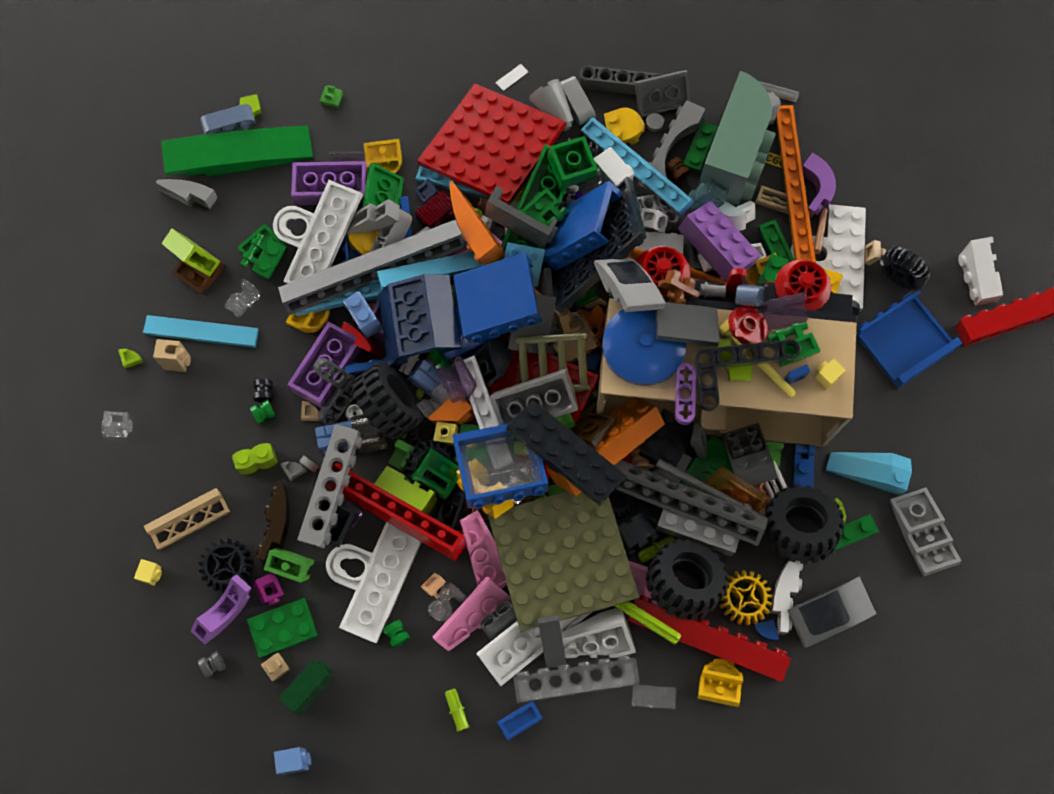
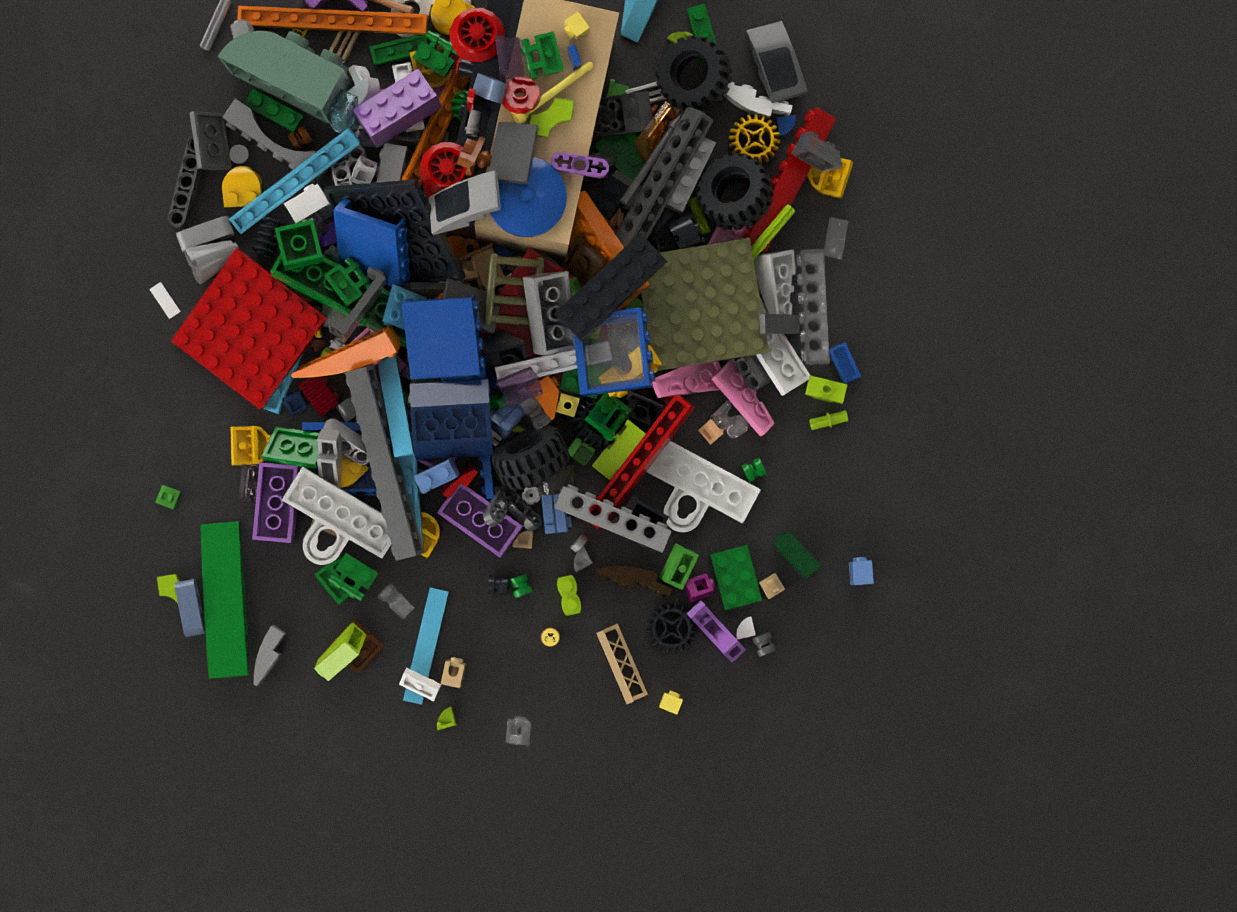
camera: 85 degrees left, 15 degrees up
black beam [694,340,801,412] -> none
blue plate [792,444,815,489] -> none
none -> white plate [399,668,441,701]
none -> light yellow tile [541,627,560,647]
none -> white tile [736,616,756,640]
none -> dark grey slope [791,131,842,173]
none -> lime brick [805,376,847,404]

